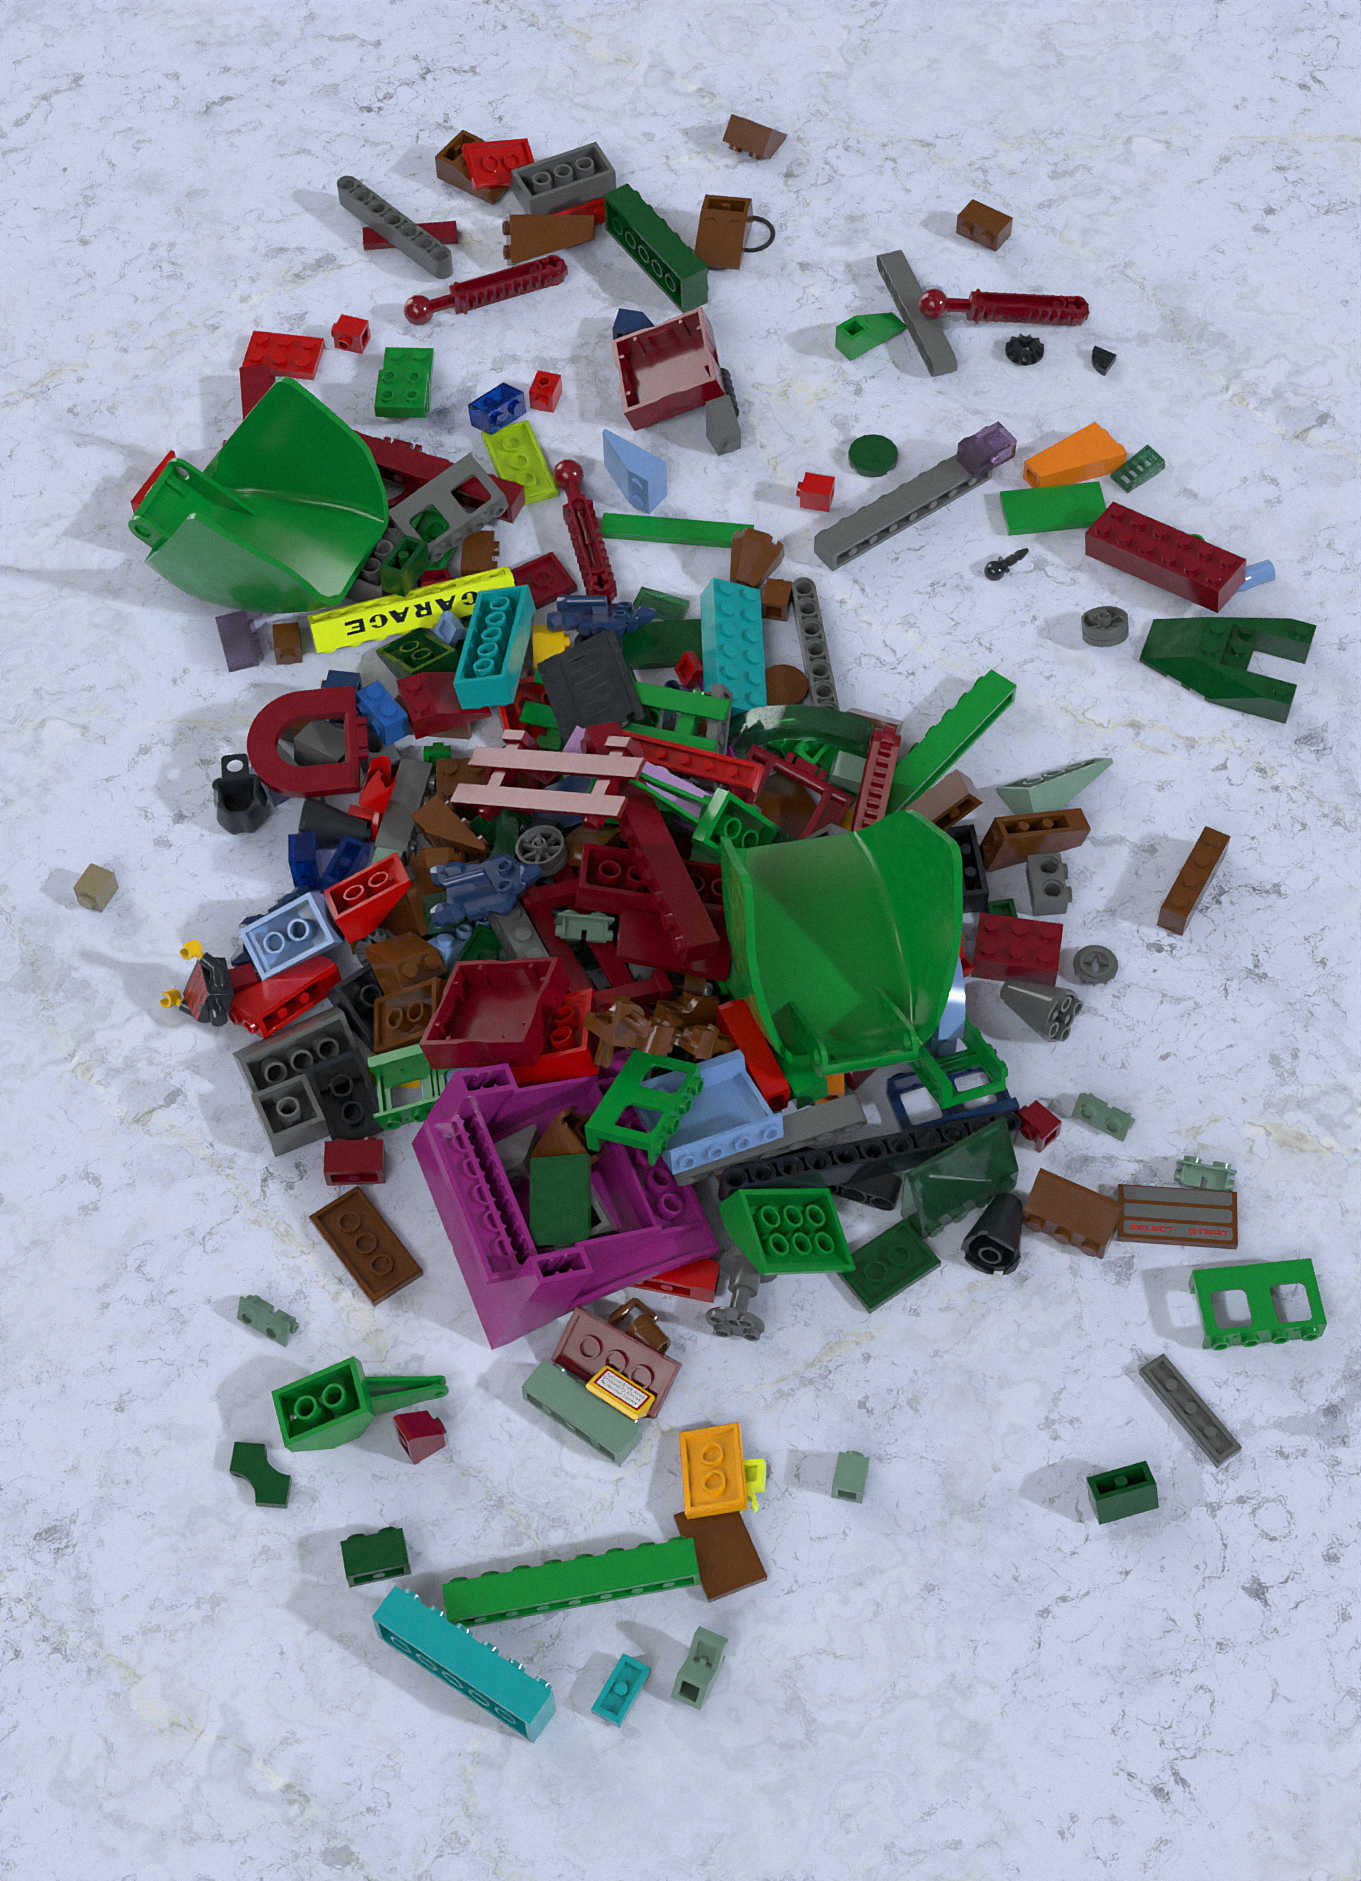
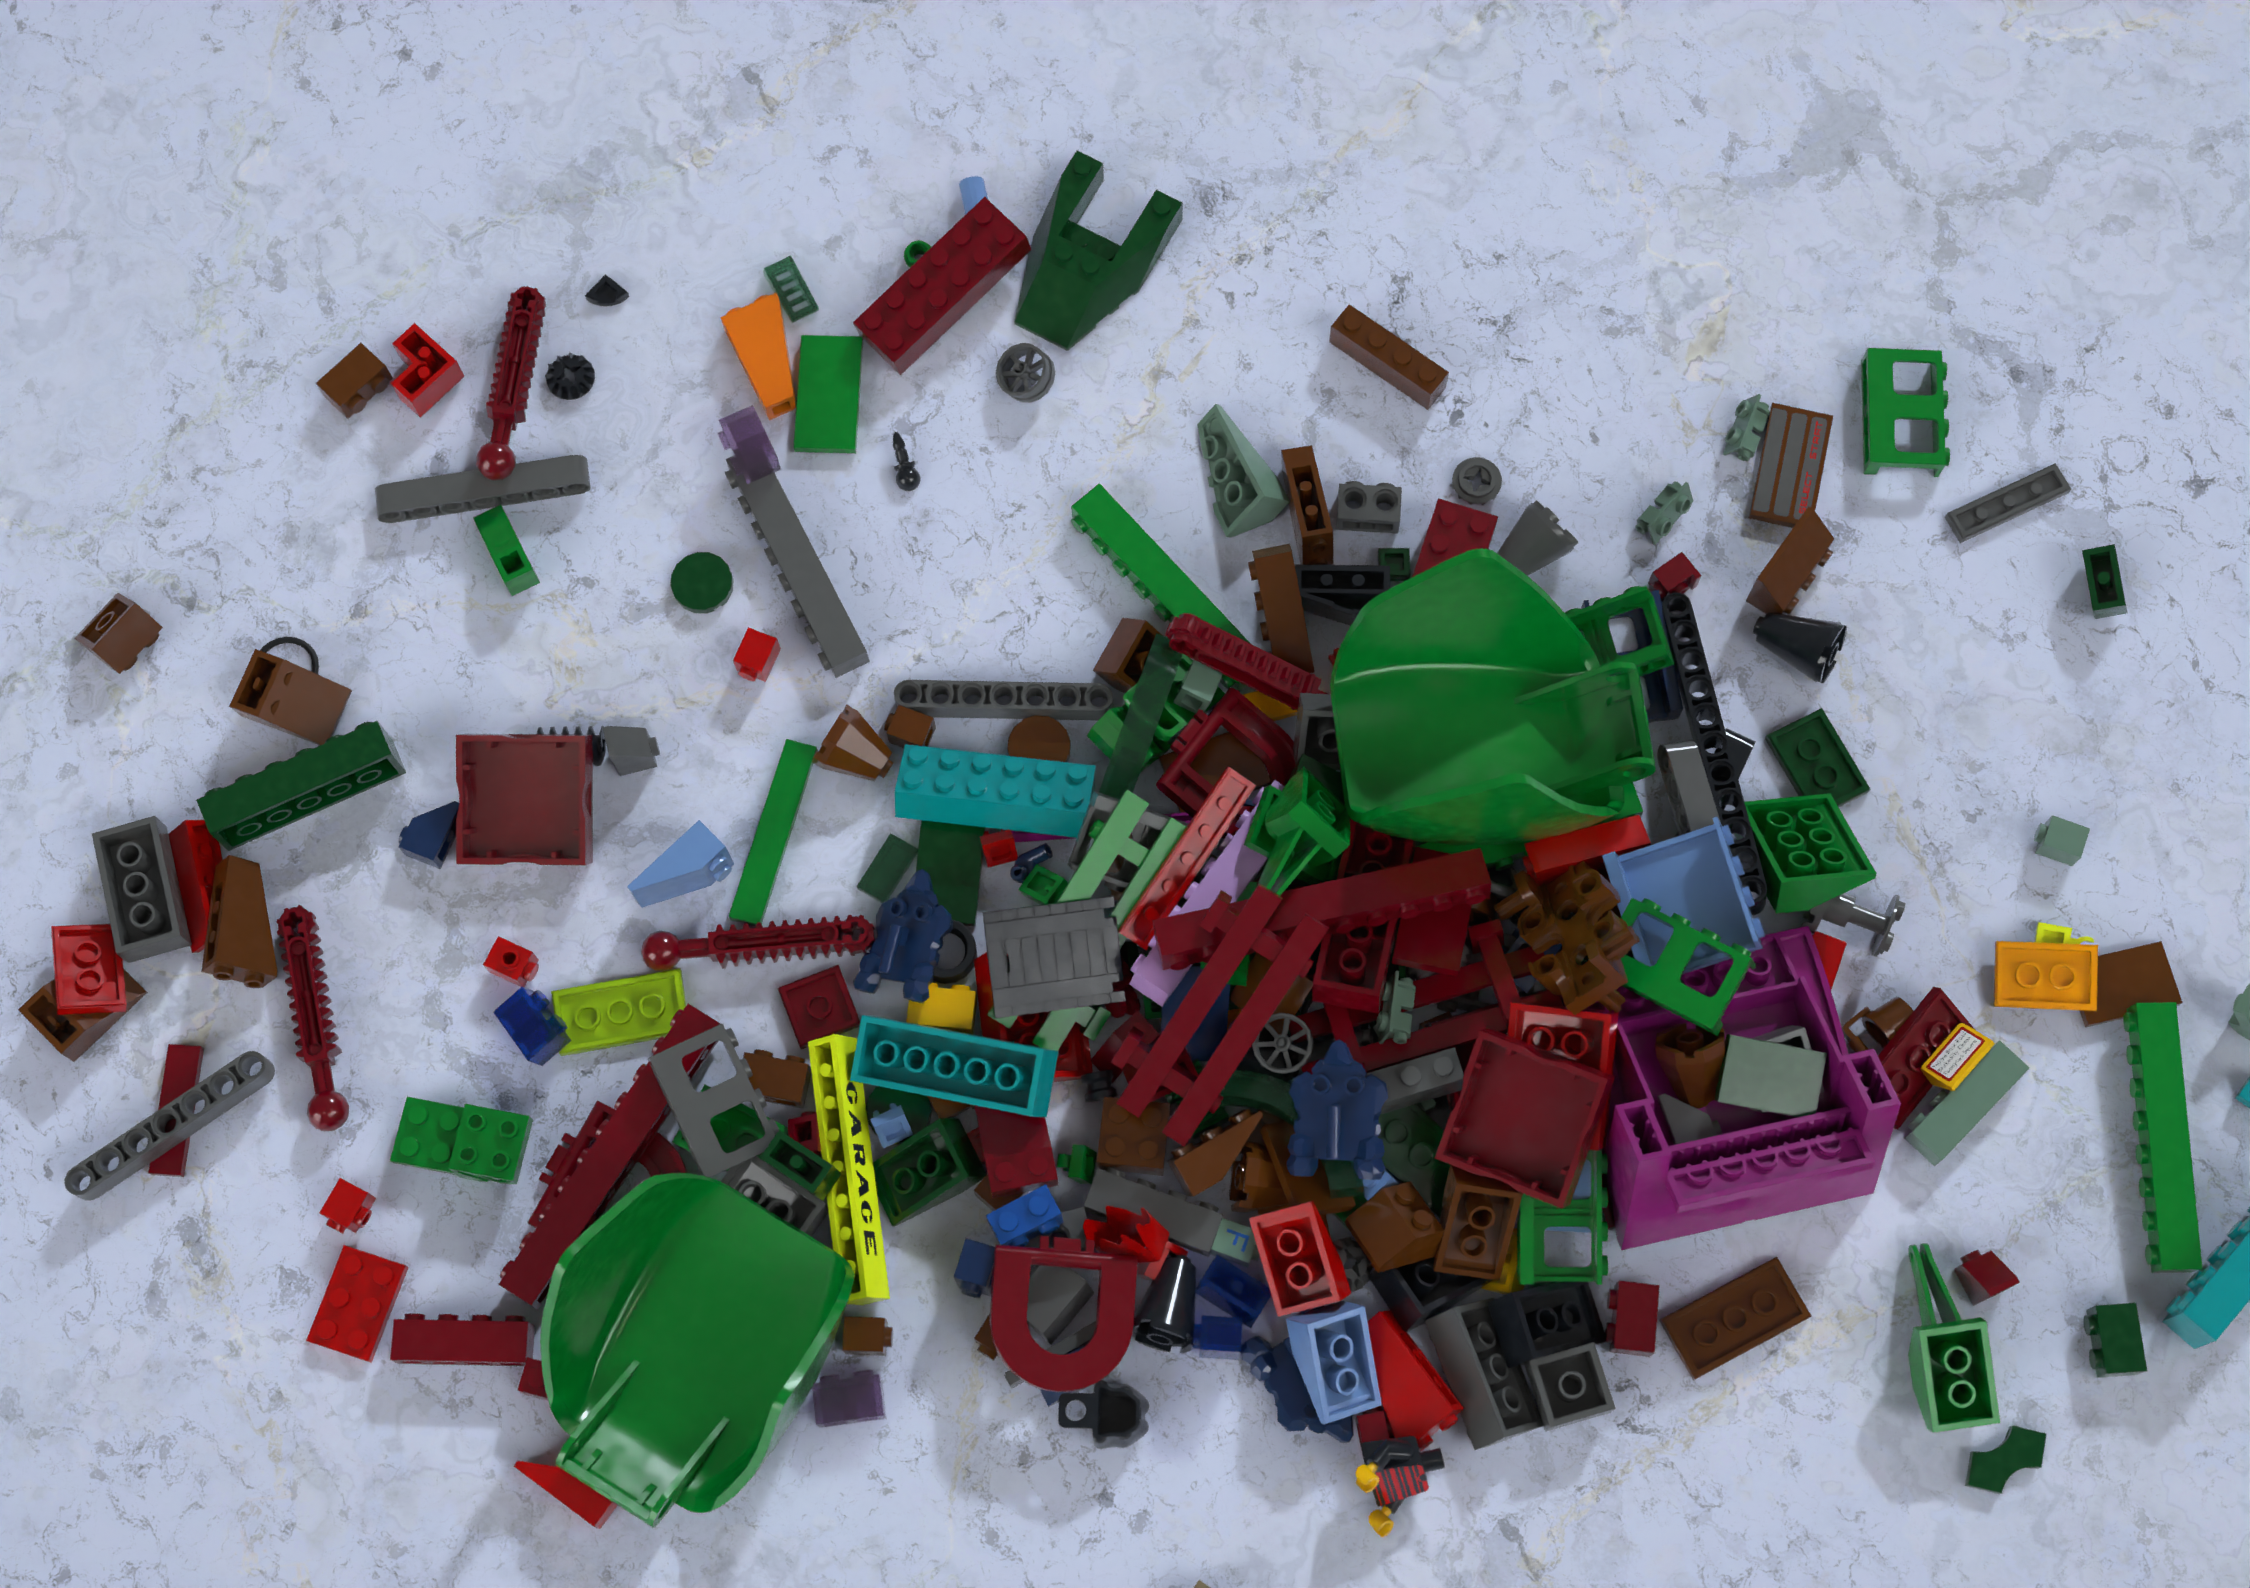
camera: 80 degrees left, 15 degrees up
sand green hinge [237,1295,299,1347] -> none
clear green slope [900,1116,1019,1239] -> none
none -> red brick [391,323,465,418]

